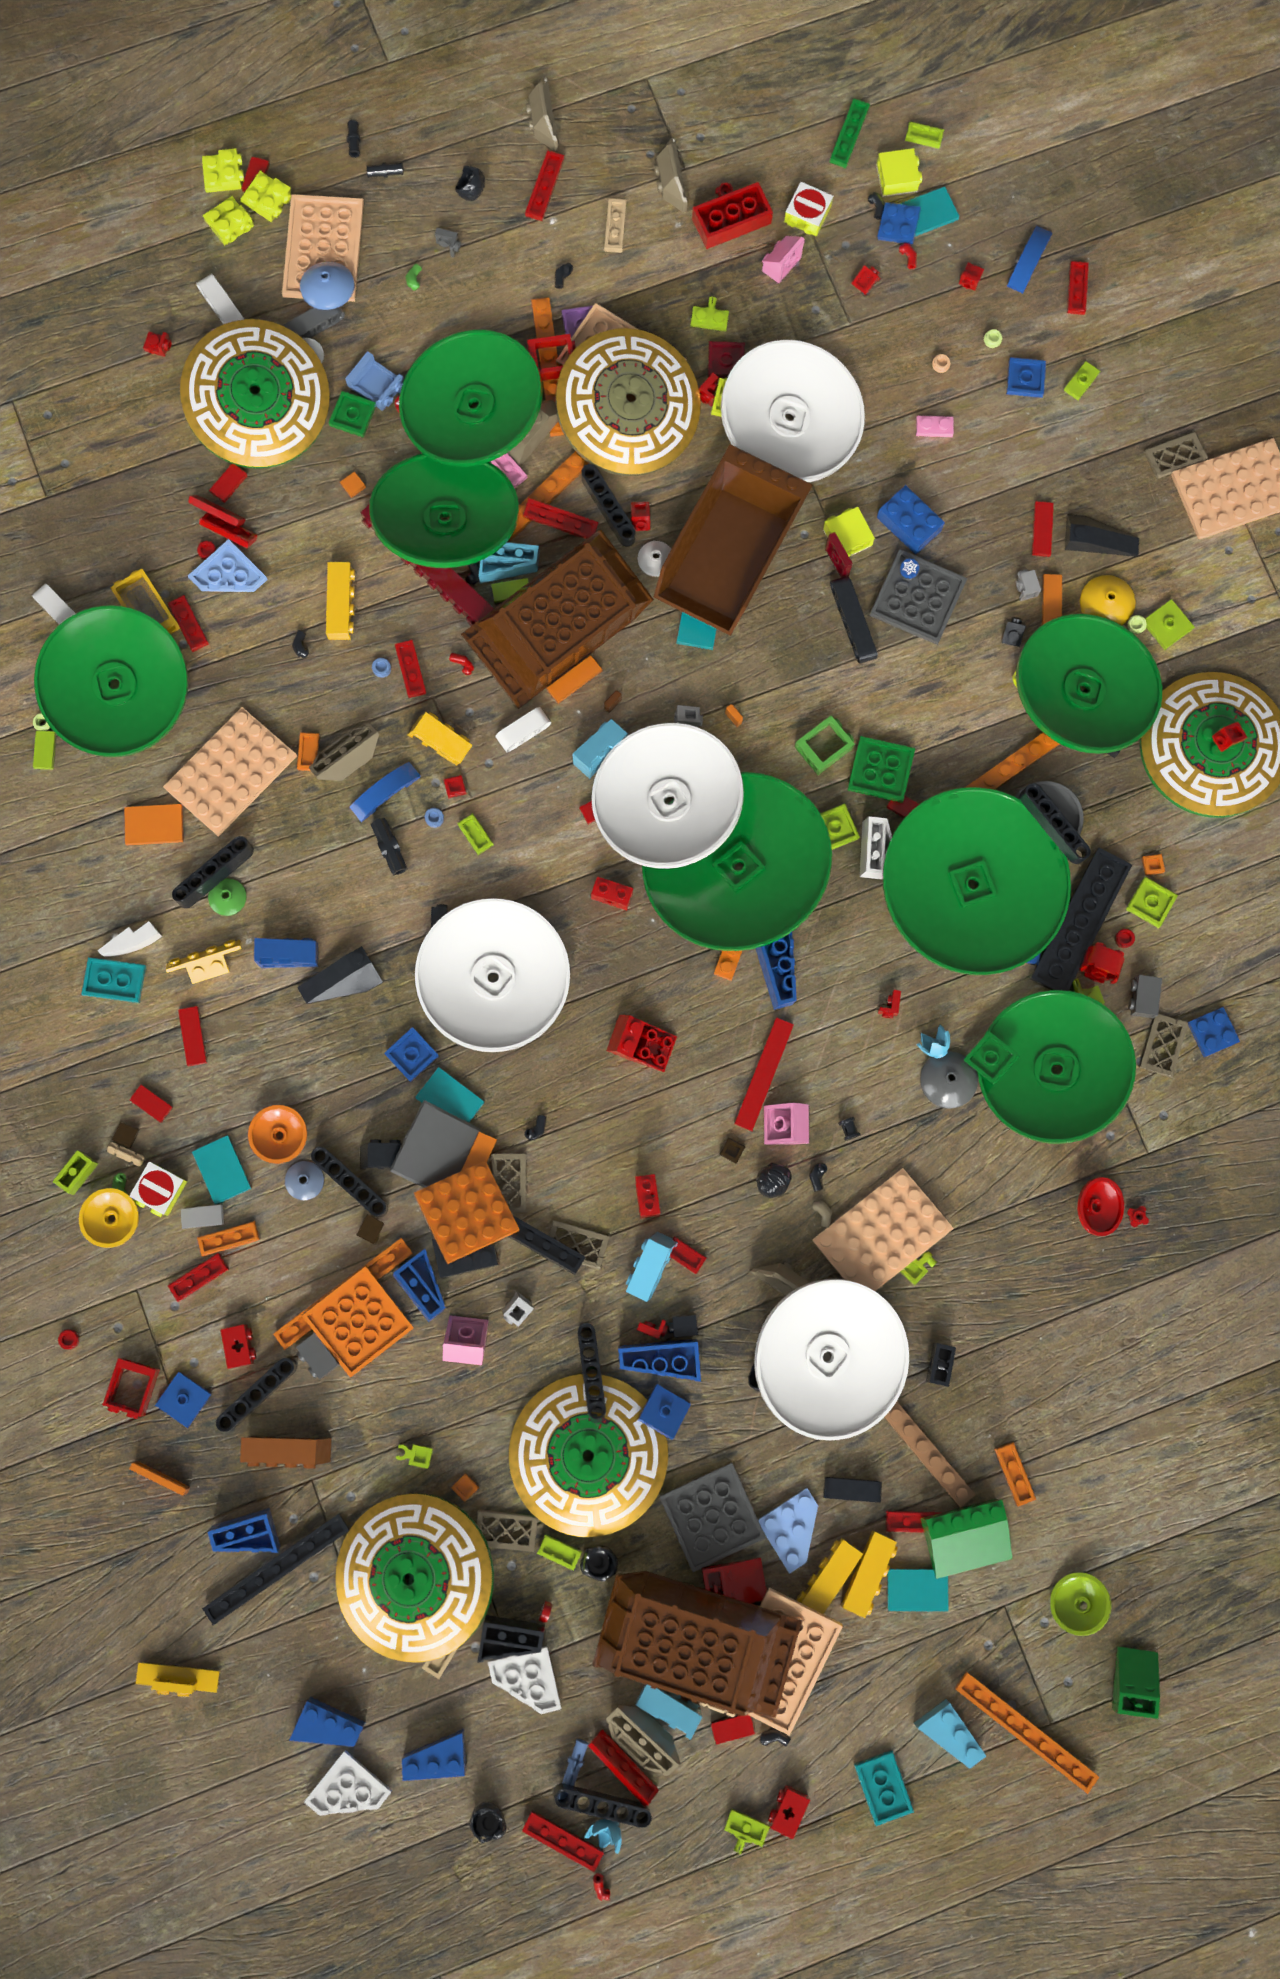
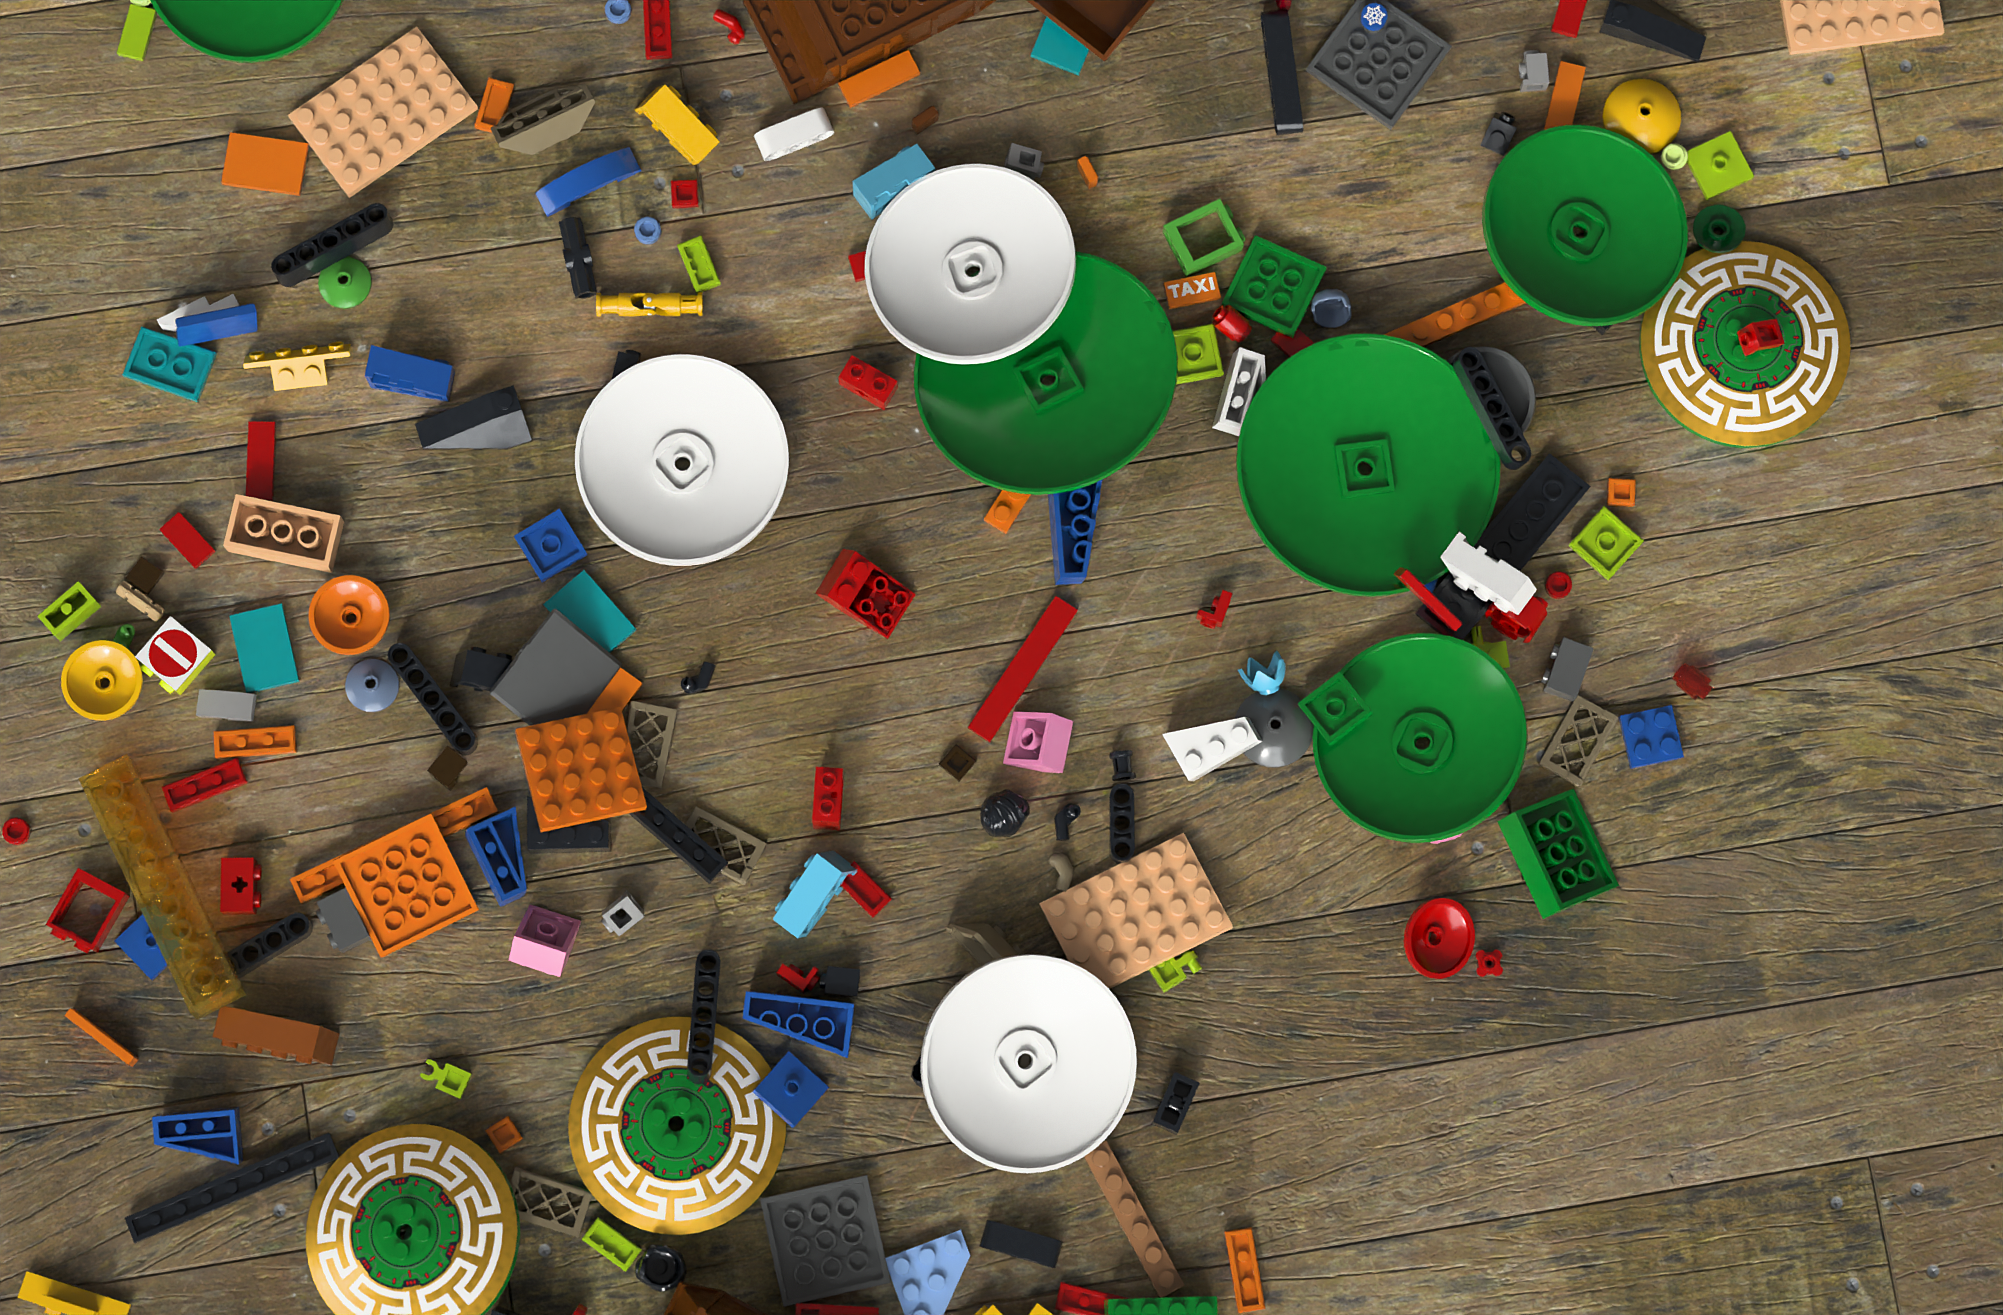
camera: 10 degrees right, 0 degrees up
none -> clear yellow brick [78,754,247,1020]
none -> blue tile [175,303,257,347]
none -> light nougat brick [223,494,344,573]
none -> yellow piece [596,292,703,316]
none -> black beam [1109,783,1135,864]
none -> white wedge [1162,717,1262,781]
none -> orange tile [1163,272,1221,310]
none -> red brick [1212,305,1252,343]
none -> sand blue hair [1311,289,1351,328]
none -> red tile [1394,567,1462,631]
none -> white wedge [1440,532,1537,615]
none -> green slope [1497,788,1619,919]
none -> clear red brick [1672,662,1713,701]
none -> dark green dish [1693,205,1746,253]

